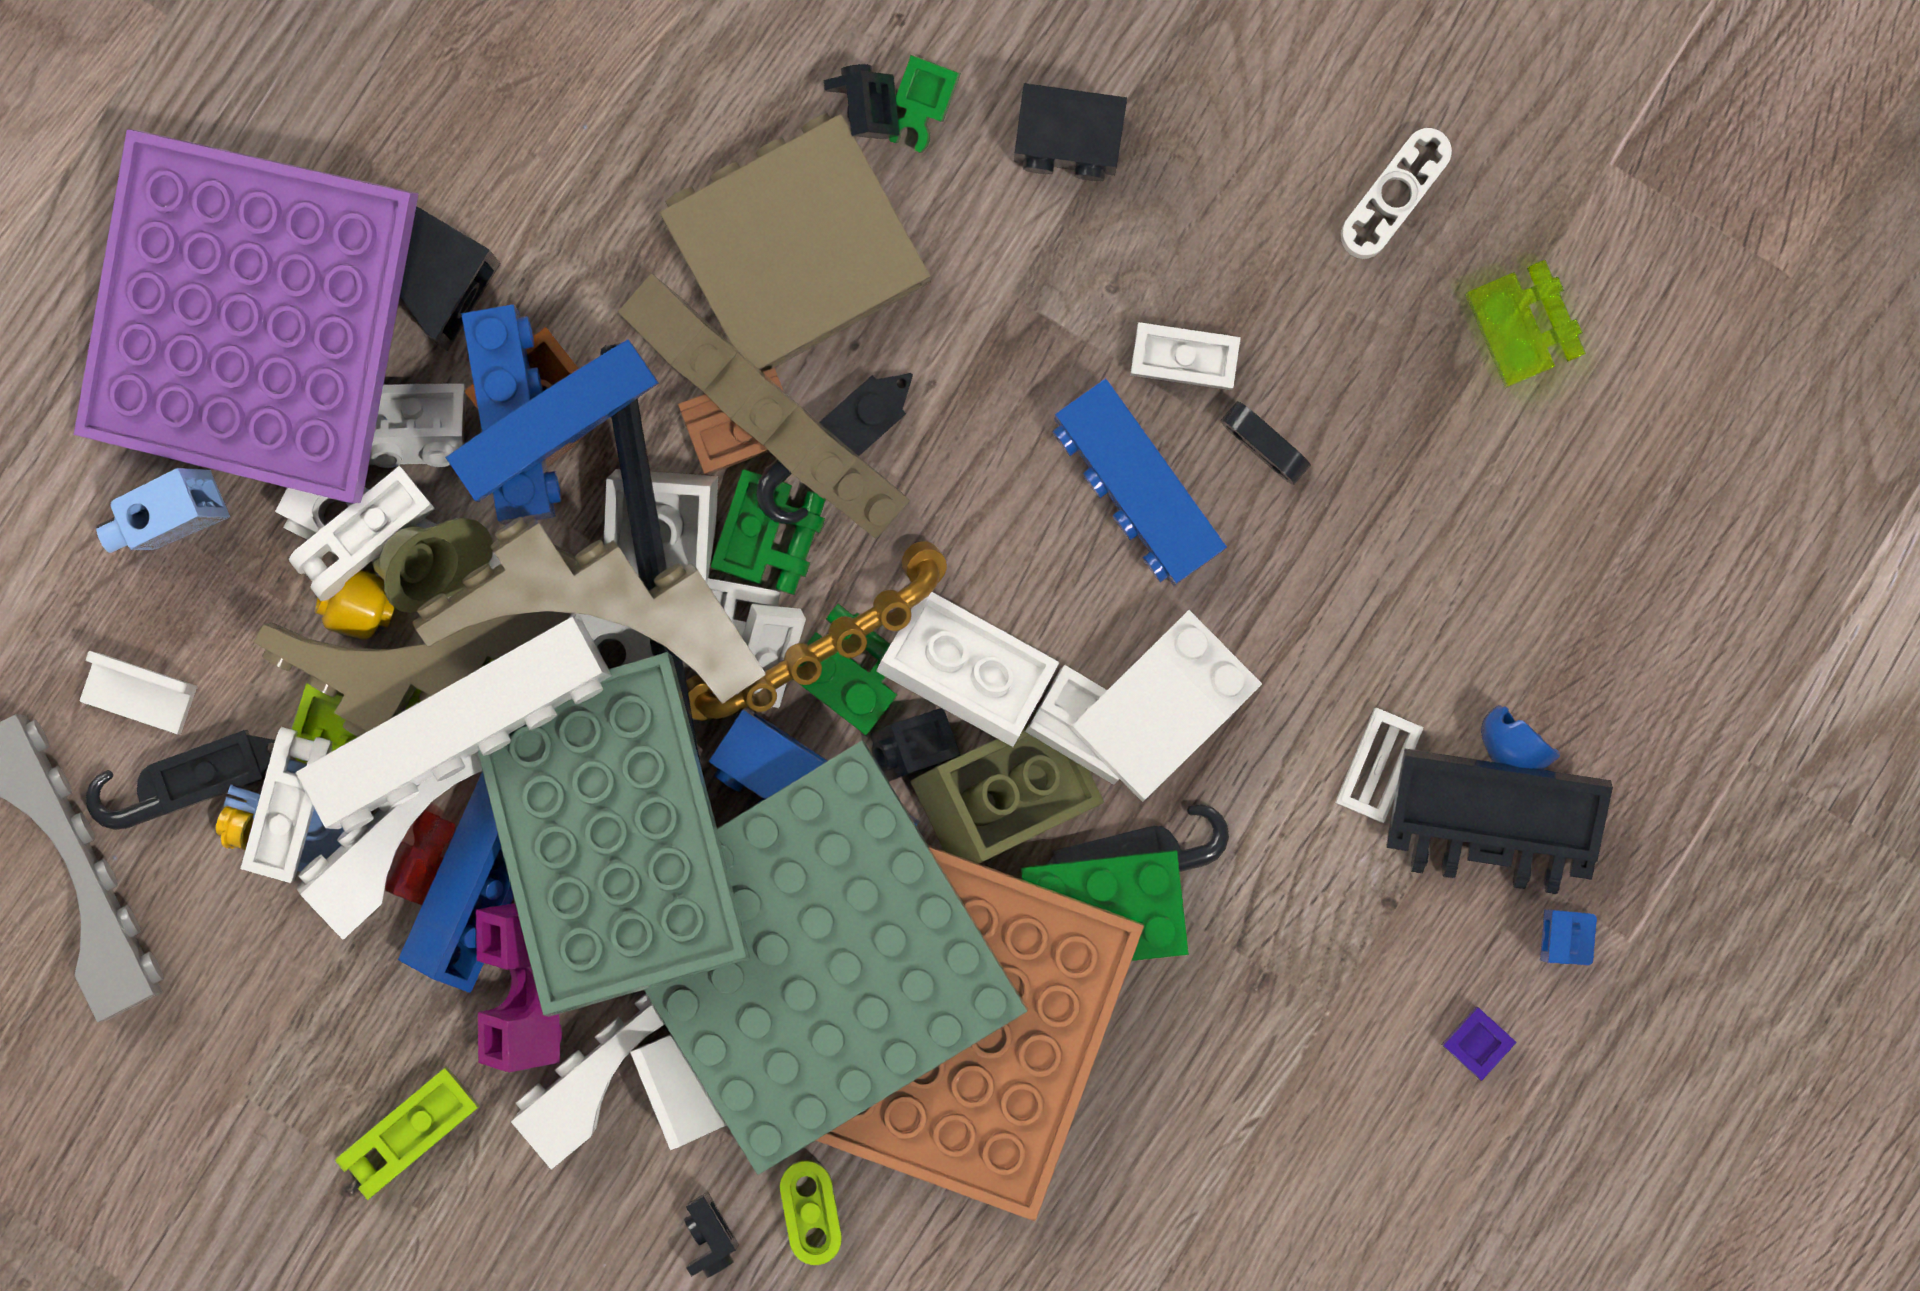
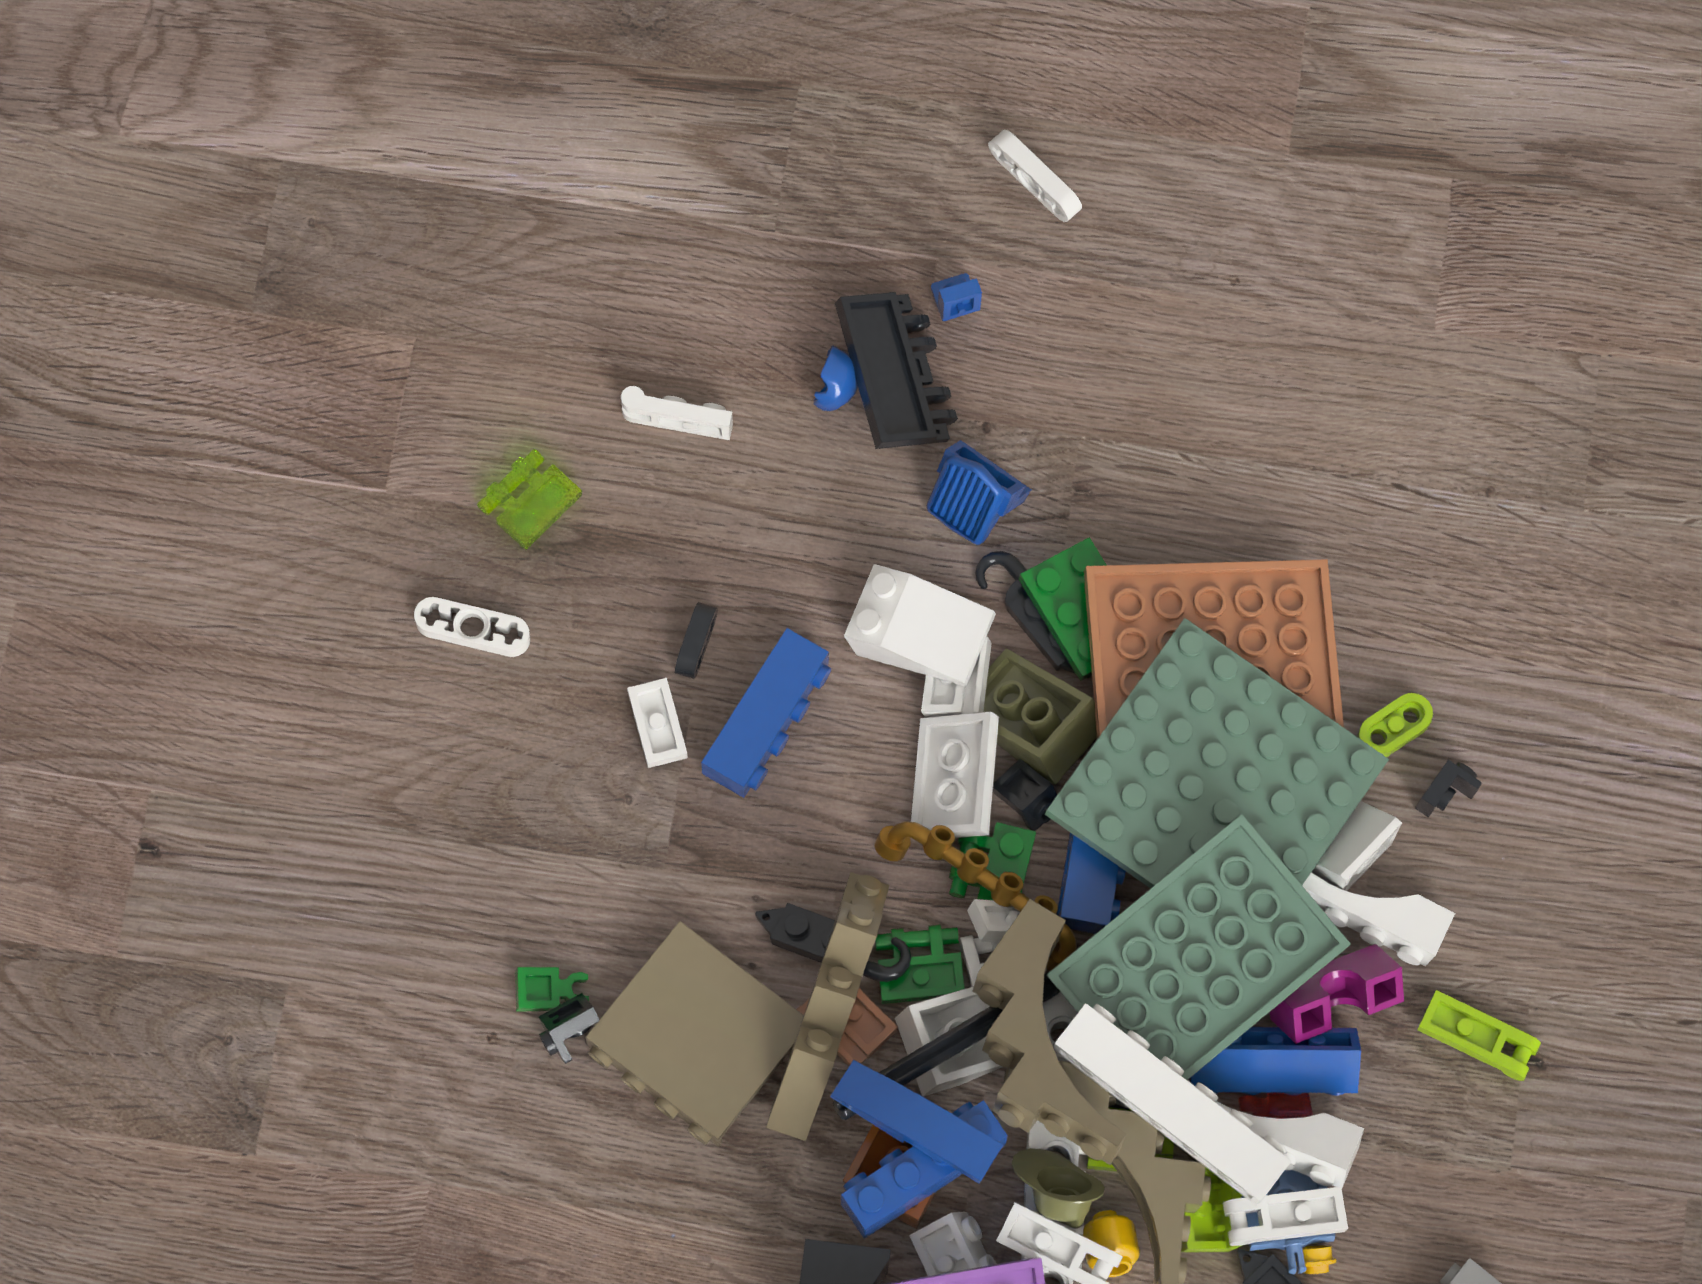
camera: 115 degrees left, 15 degrees down
black slope [1014,83,1127,181] -> none
white tile [1335,708,1424,823] -> none
dark purple plate [1441,1007,1517,1081] -> none
none -> white plate [621,386,733,440]
none -> blue piece [926,440,1032,545]
none -> white beam [988,129,1082,222]

